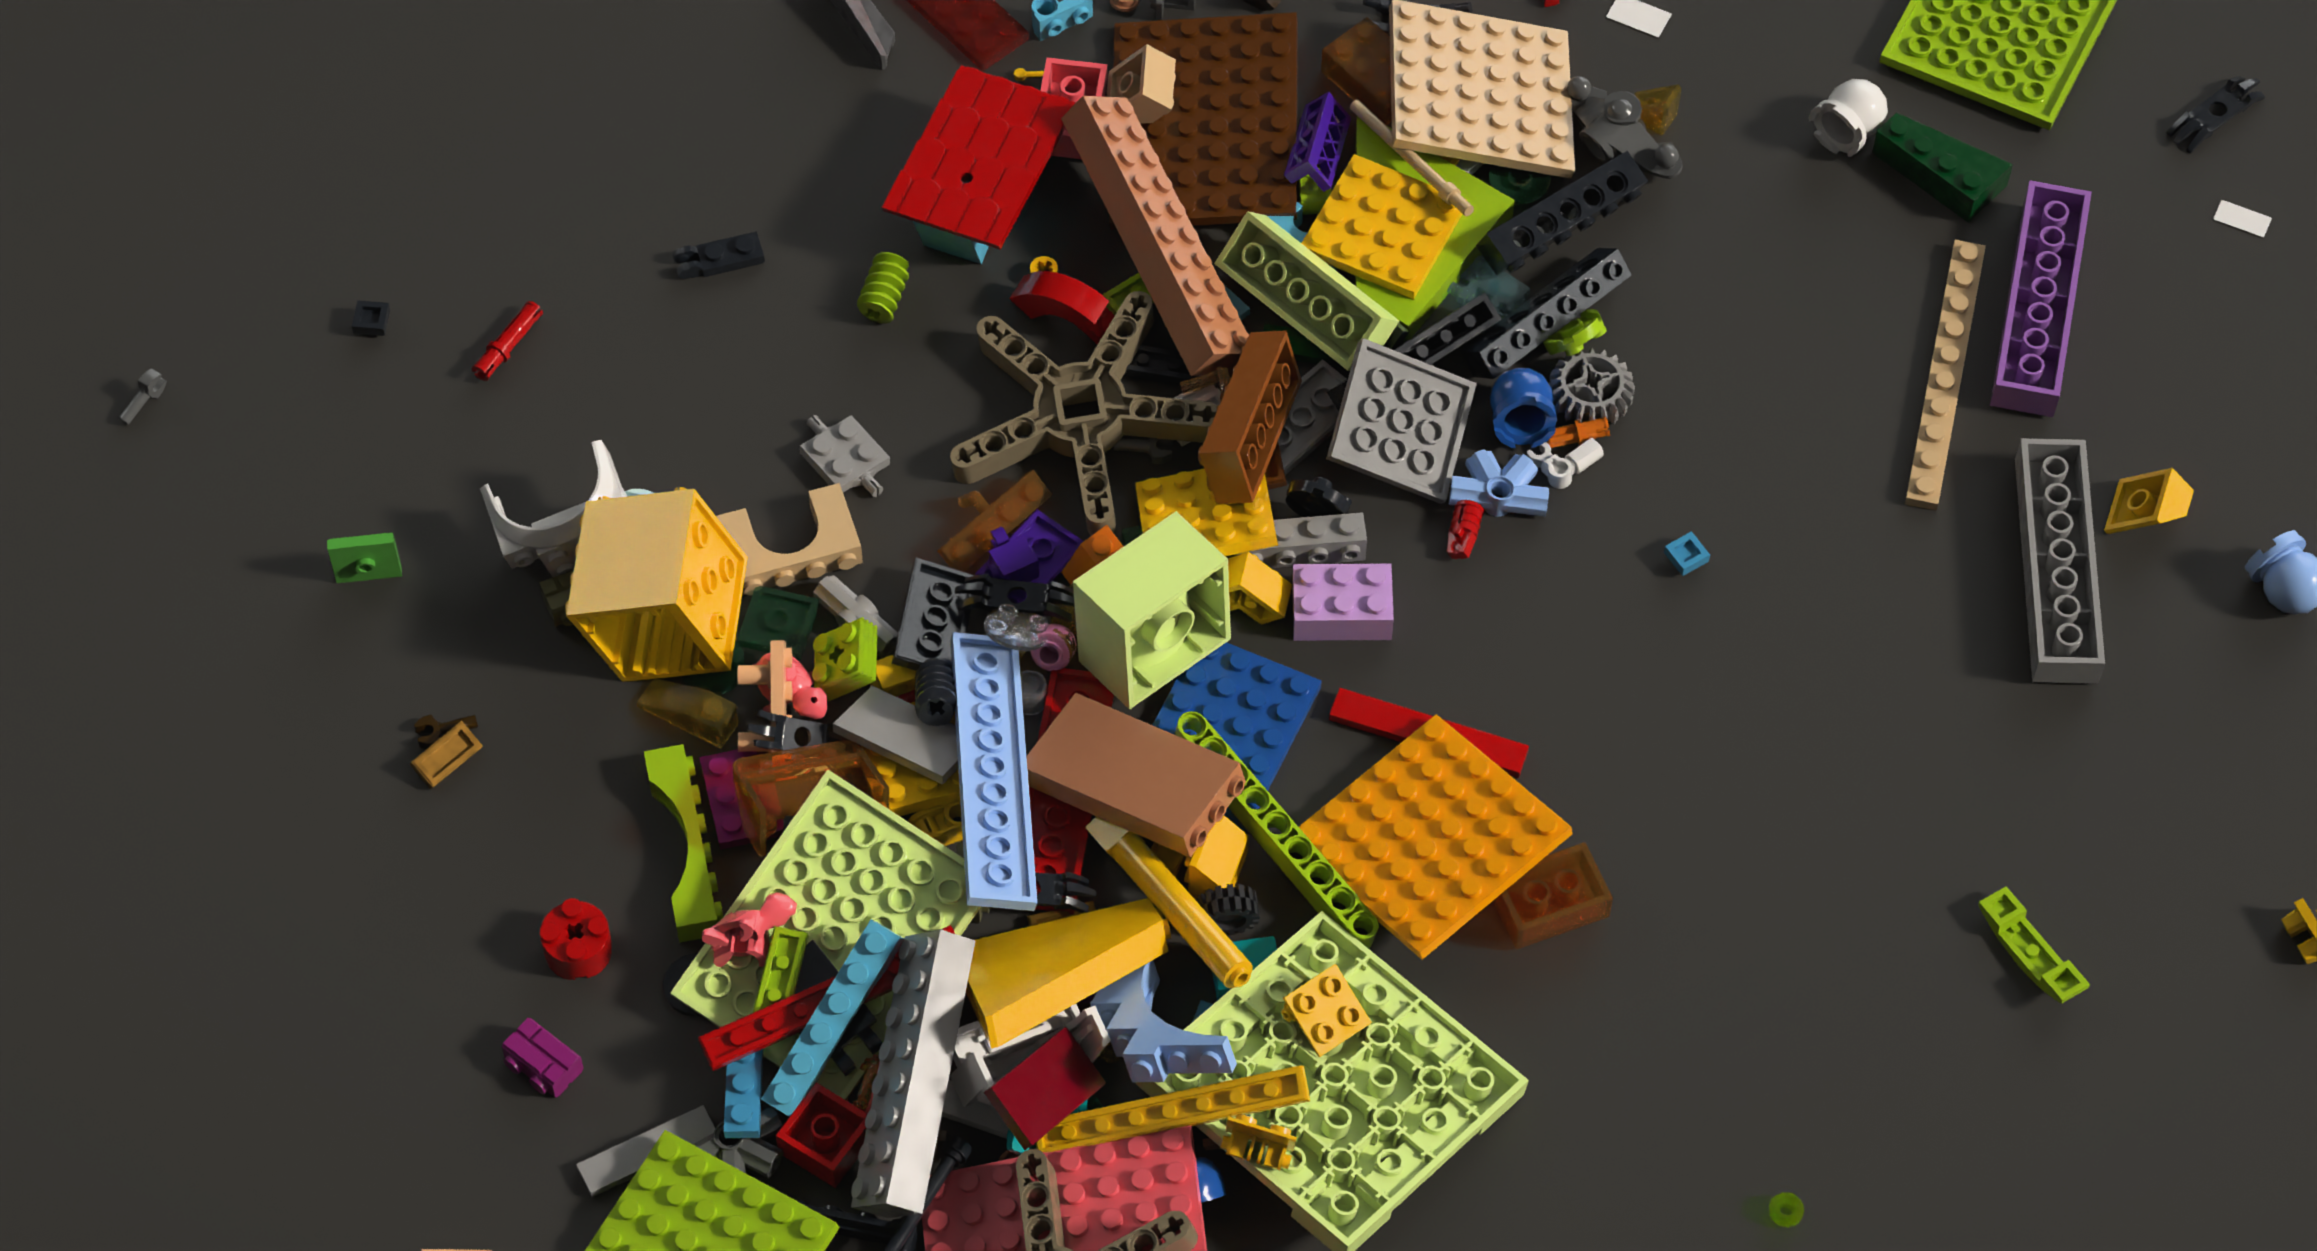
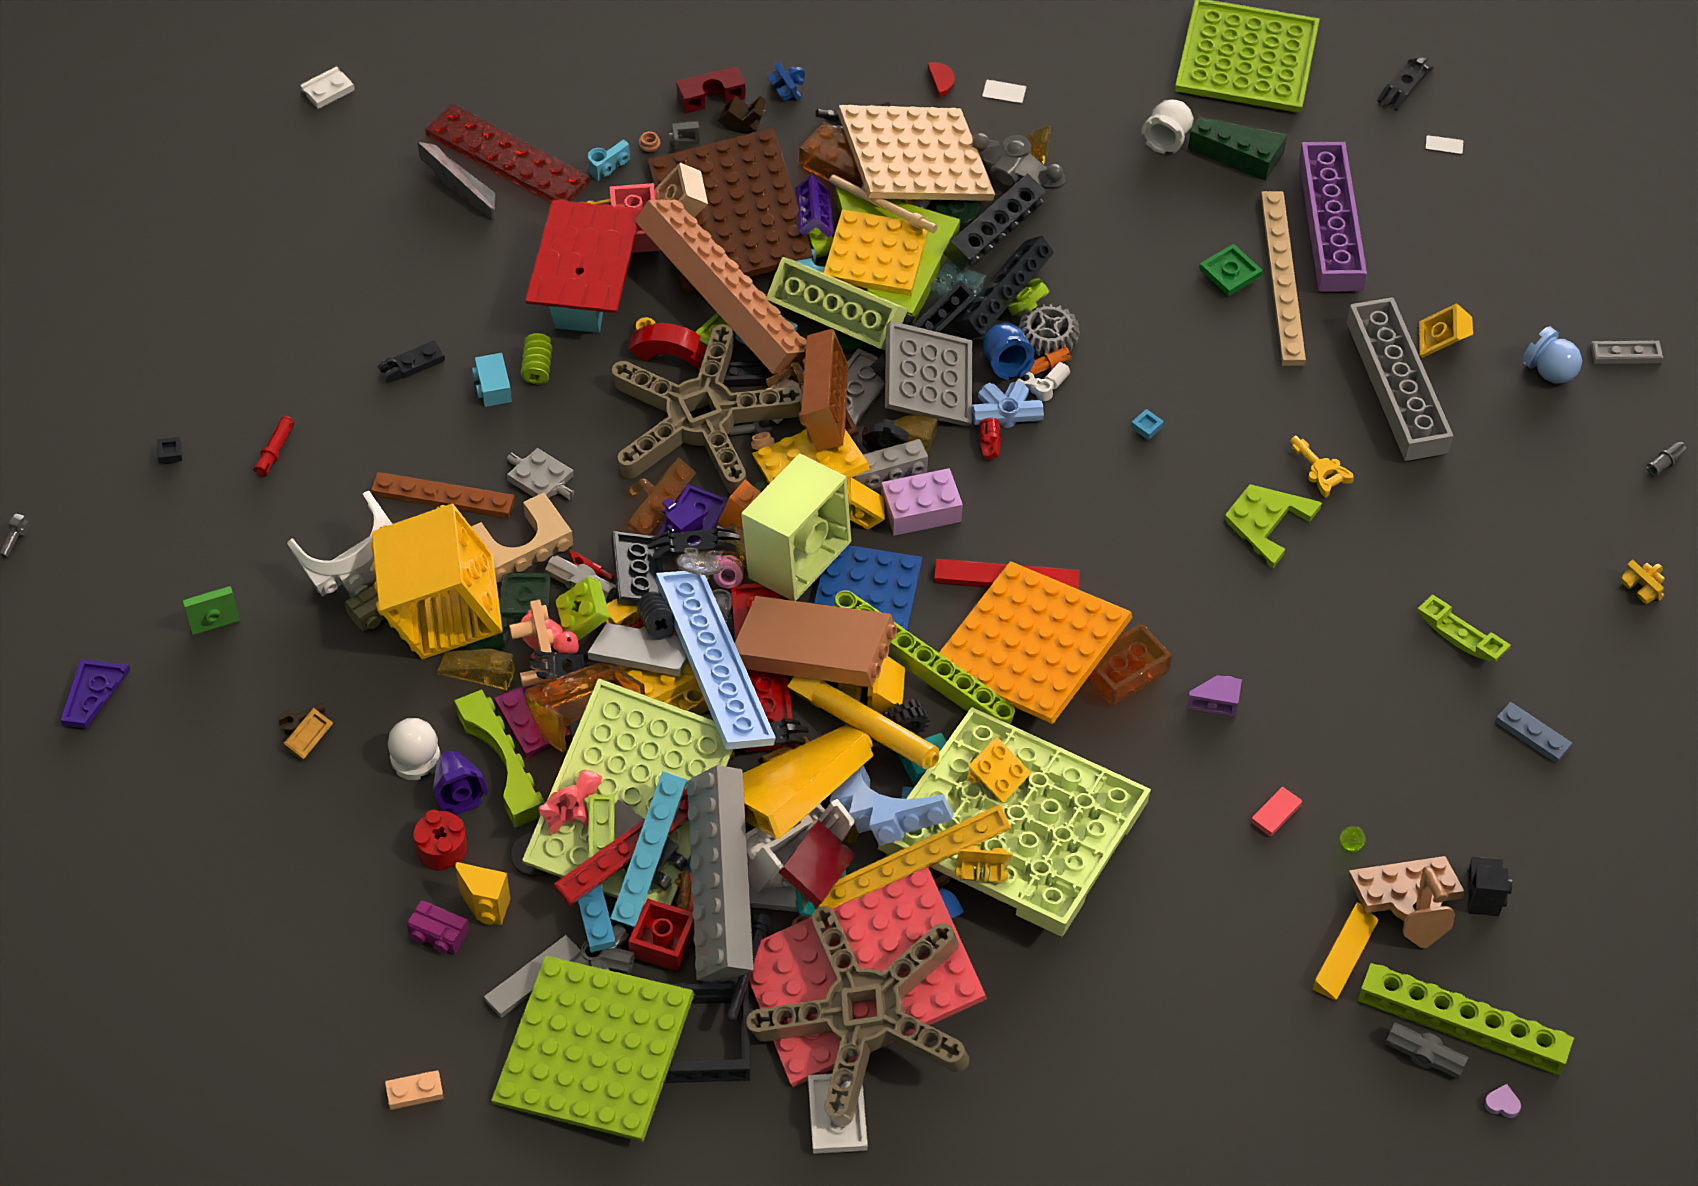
camera: 15 degrees left, 5 degrees down
none -> dark purple wing [60,659,130,729]
none -> dark orange plate [371,472,515,519]
none -> white tile [387,718,441,780]
none -> dark purple cone [433,751,489,814]
none -> yellow slope [455,862,510,925]
none -> medium azure brick [472,353,512,407]
none -> red hand [568,549,615,581]
none -> light nougat plate [751,432,775,450]
none -> clear yellow slope [893,414,938,454]
none -> medium lavender slope [1187,675,1242,717]
none -> green plate [1199,244,1263,296]
none -> lime wing [1224,484,1322,568]
none -> coral tile [1251,786,1302,837]
none -> yellow piece [1290,436,1354,498]
none -> sand blue plate [1495,702,1572,764]

